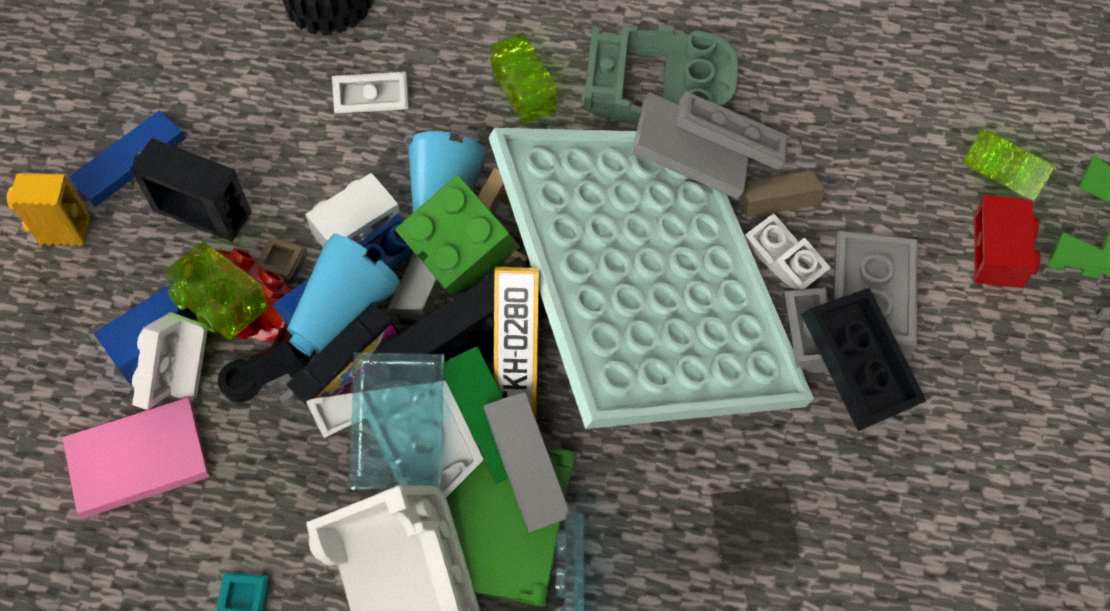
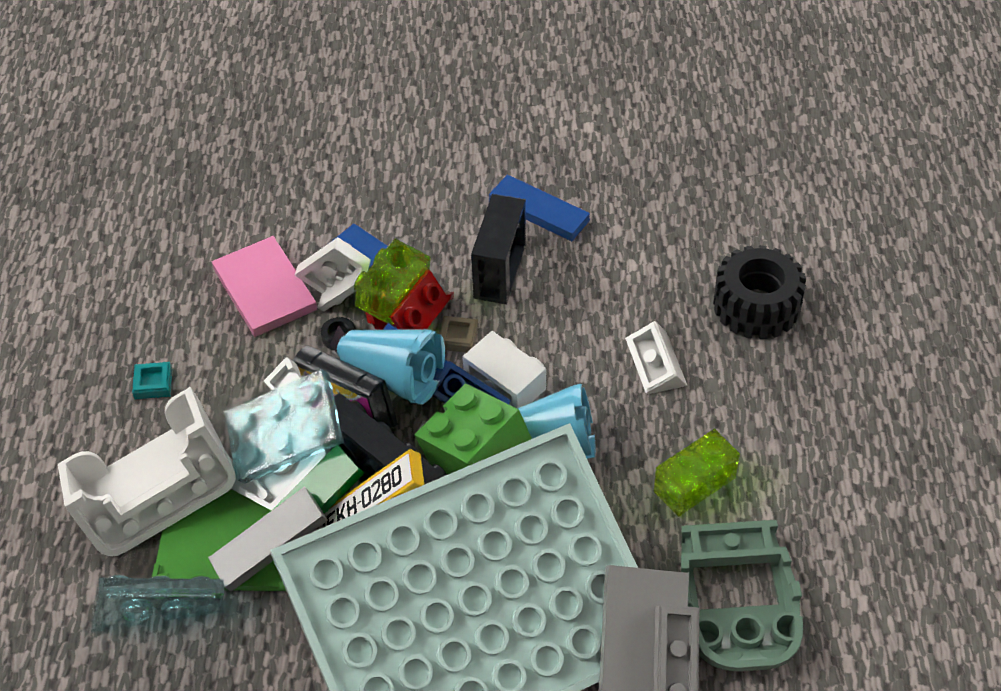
camera: 80 degrees right, 10 degrees down
yellow brick [7,173,91,247] -> none

